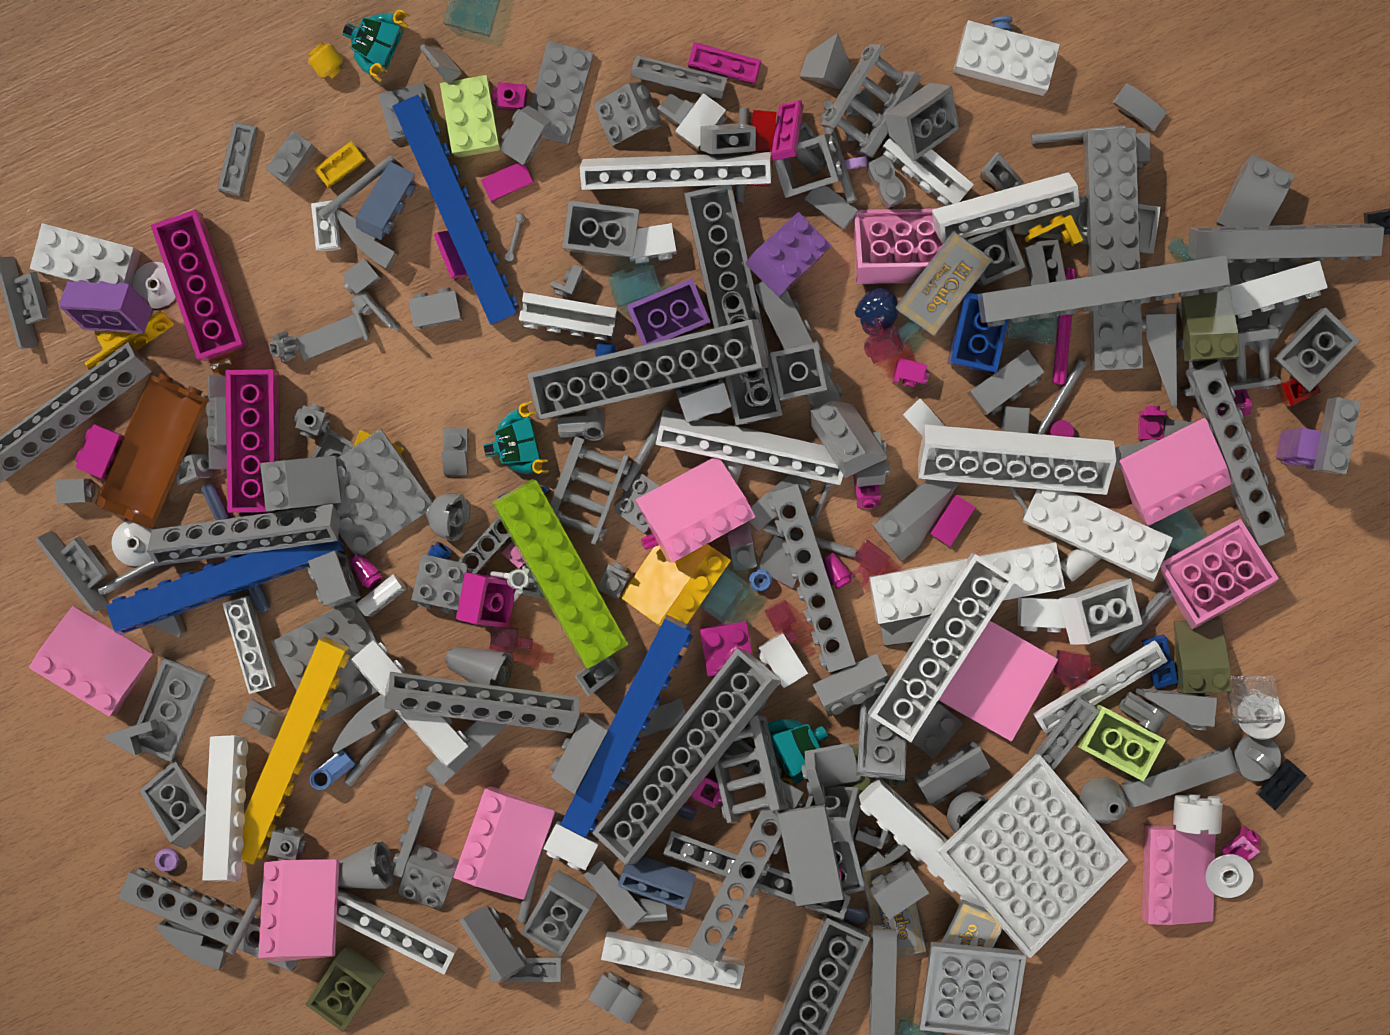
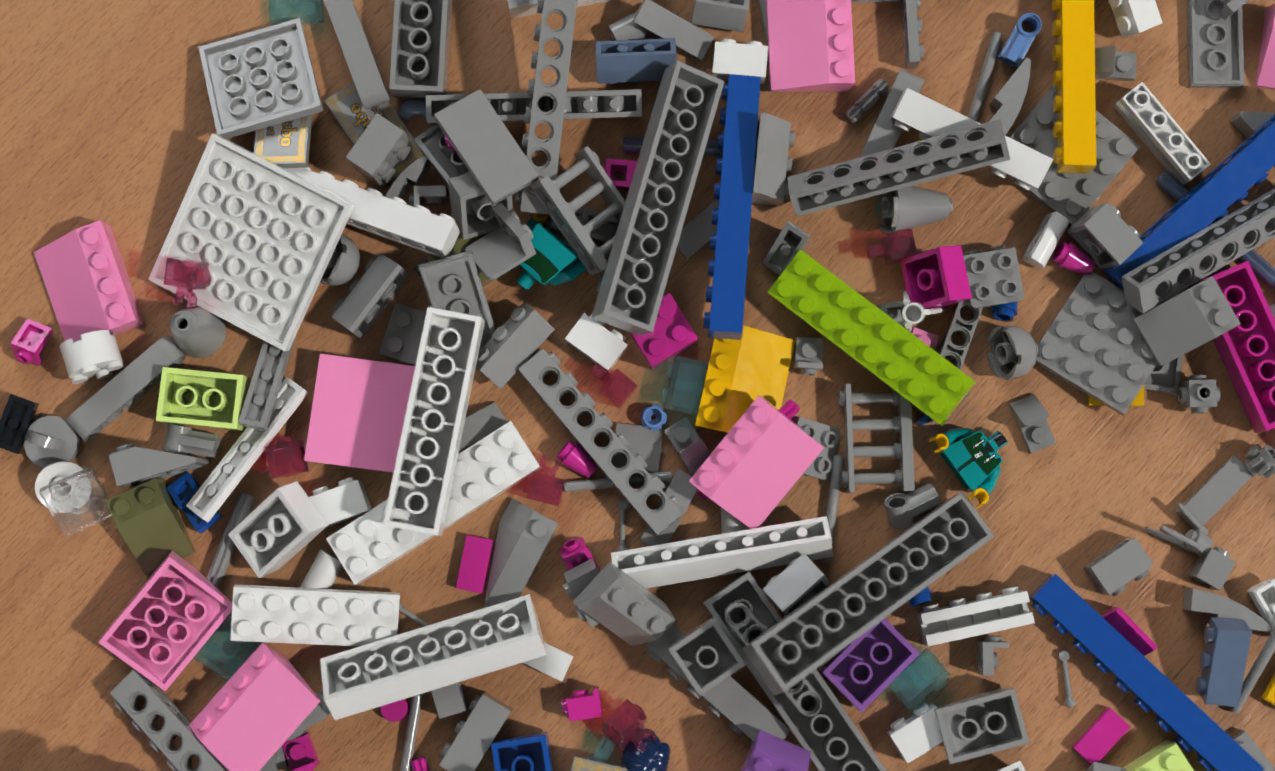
camera: 155 degrees right, 5 degrees down
white dish [1205,854,1254,898] -> none
none -> clear pink brick [164,257,210,308]
none -> light grey axle [845,79,889,123]

